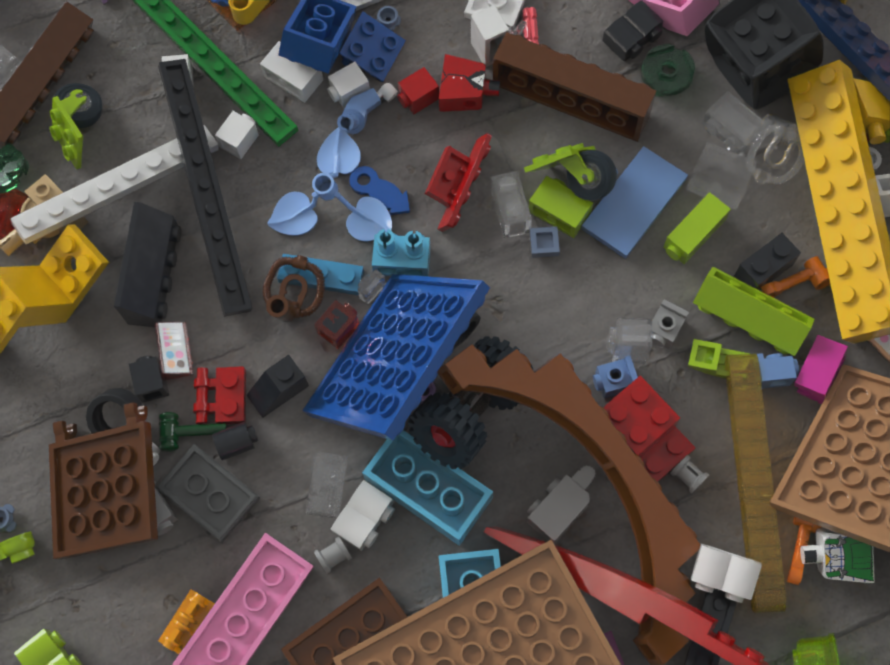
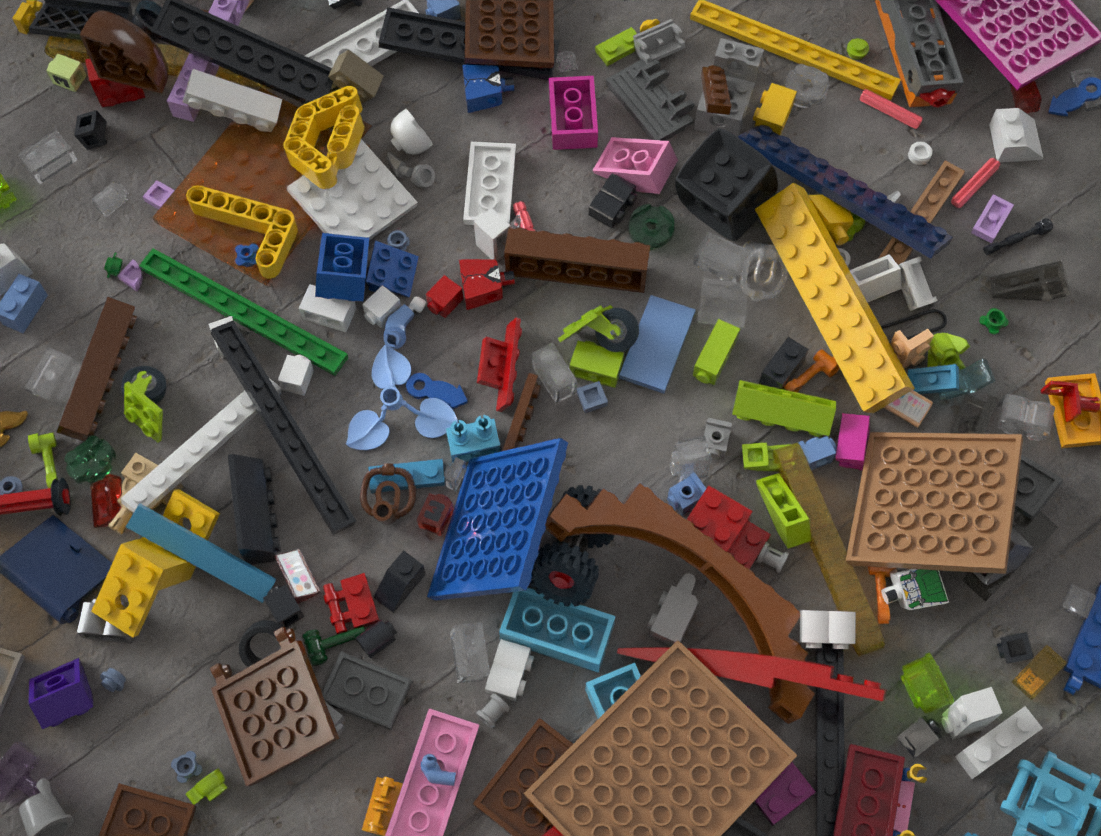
camera: 20 degrees left, 5 degrees down
none -> dark azure tile [126,503,276,603]
none -> medium blue arm [420,754,456,786]
none -> reddish brown plate [502,373,541,451]
none -> lime slope [756,473,811,549]

